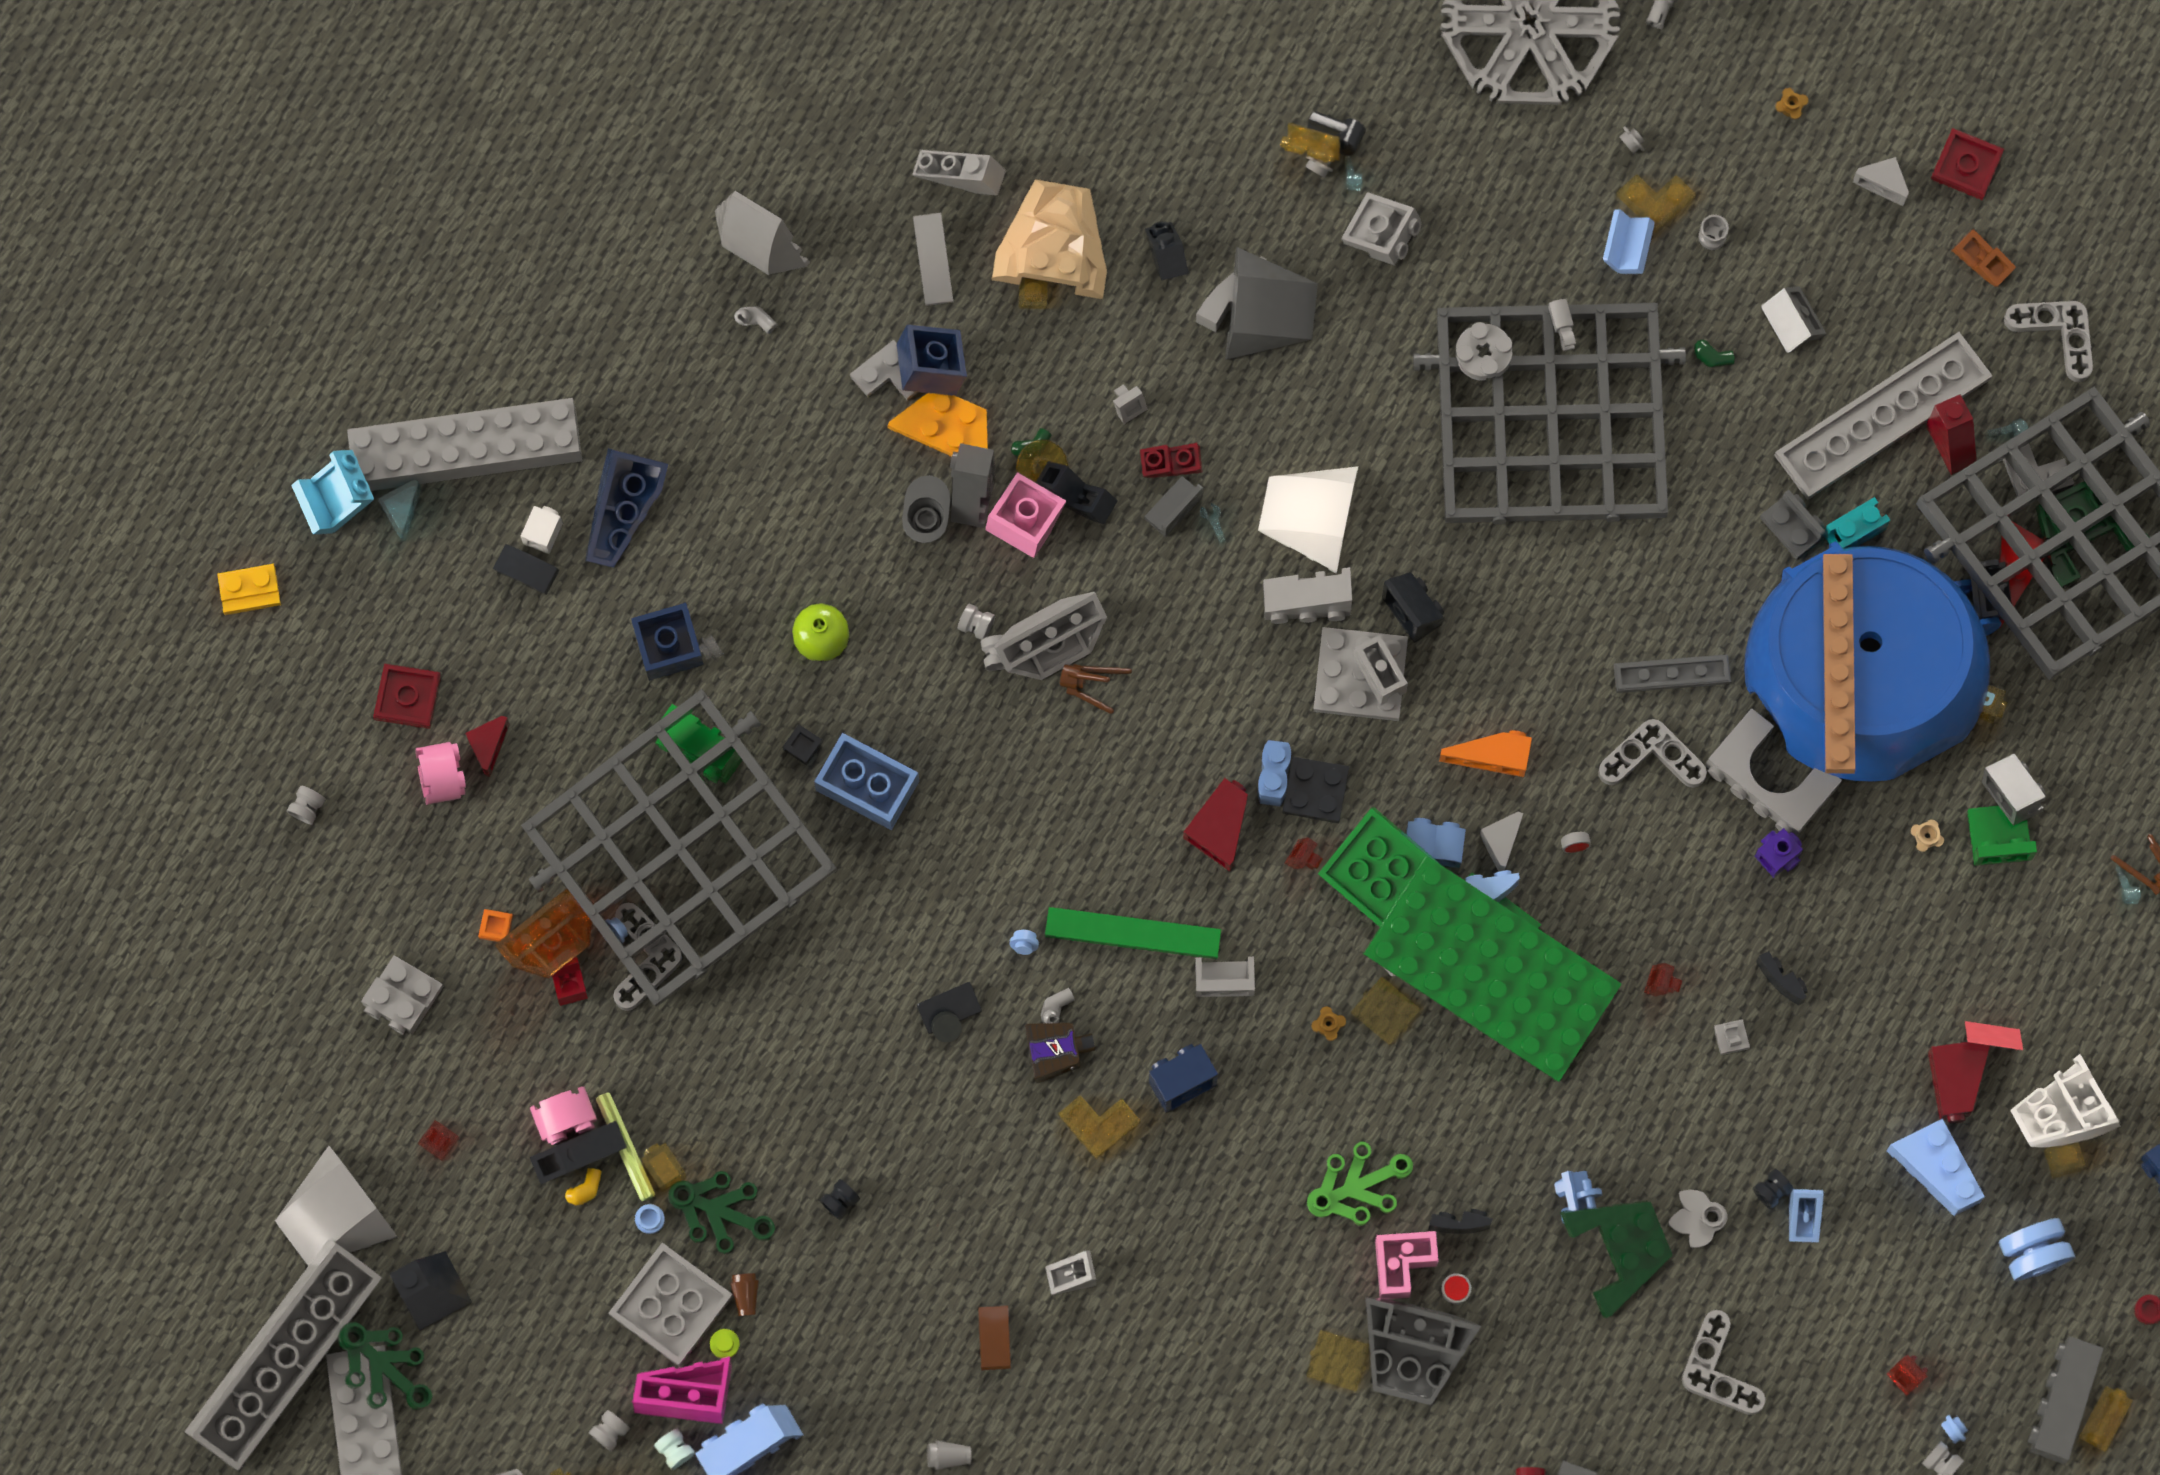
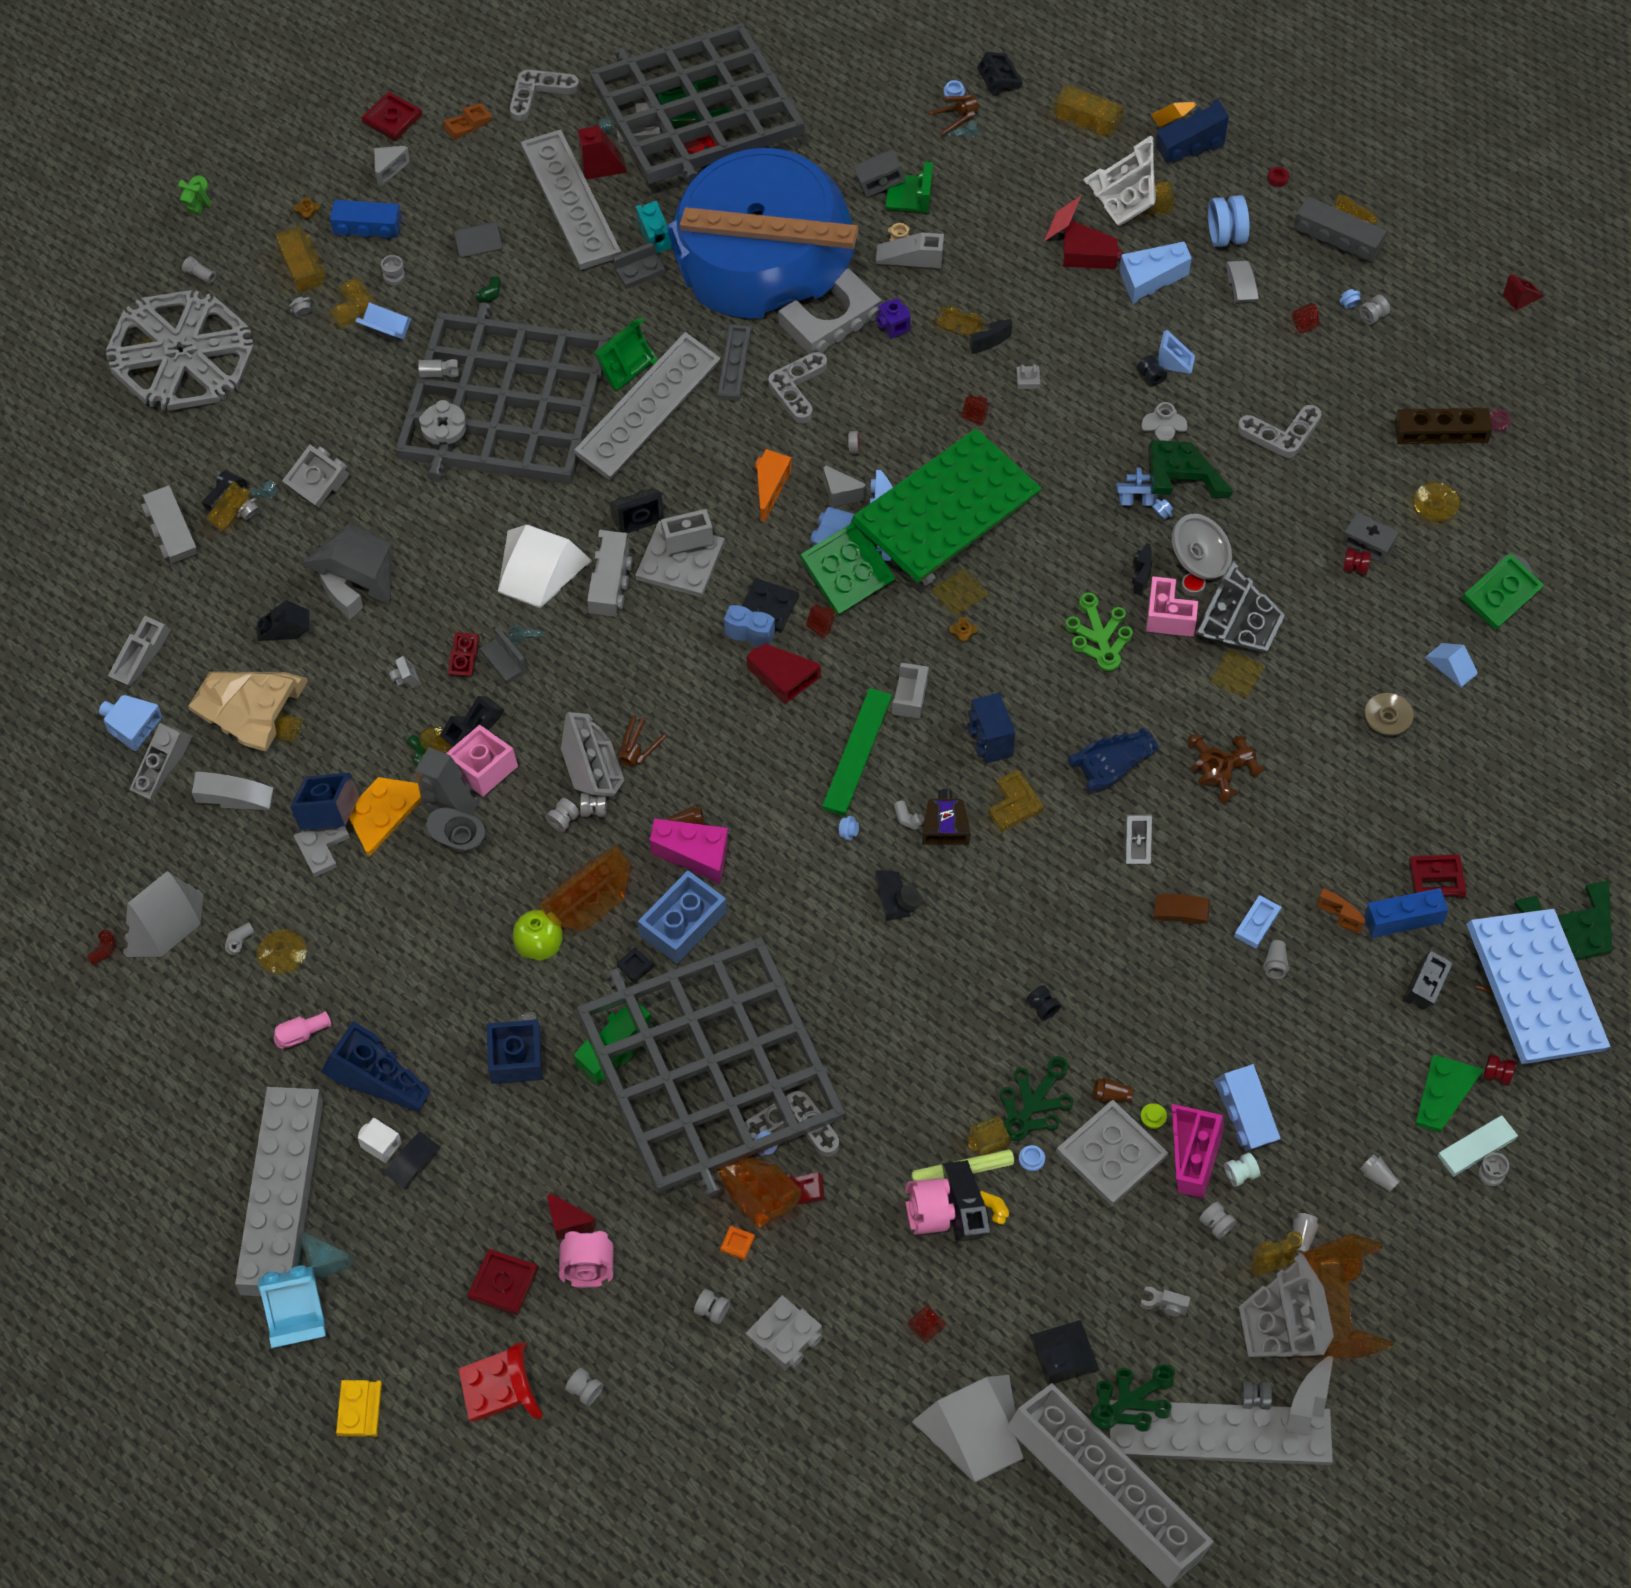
camera: 80 degrees left, 15 degrees down
none -> clear red arm [86,930,116,966]
none -> light blue torso [99,695,162,751]
none -> light grey slope [108,616,171,686]
none -> light grey wedge [141,485,197,564]
none -> clear yellow dish [256,929,307,975]
none -> bright pink arm [274,1011,331,1049]
none -> clear yellow brick [275,226,326,294]
none -> blue brick [330,200,402,238]
none -> red piece [459,1342,543,1422]
none -> clear orange wedge [539,845,631,931]
none -> light grey plate [574,332,721,481]
none -> green piece [594,318,659,391]
none -> dark pink wedge [650,819,729,884]
none -> reddish brown cone [667,806,705,825]
none -> light grey wheel [694,1289,730,1325]
none -> light grey slope [876,233,944,268]
none -> clear yellow hinge [937,306,985,336]
none -> dark blue animal [1068,727,1159,792]
none -> light grey plate [1140,1286,1191,1317]
none -> light blue plate [1152,499,1173,520]
none -> light grey dish [1172,514,1232,580]
none -> reddish brown piece [1187,734,1264,804]
none -> light grey slope [1226,261,1259,303]
none -> light blue plate [1234,895,1281,949]

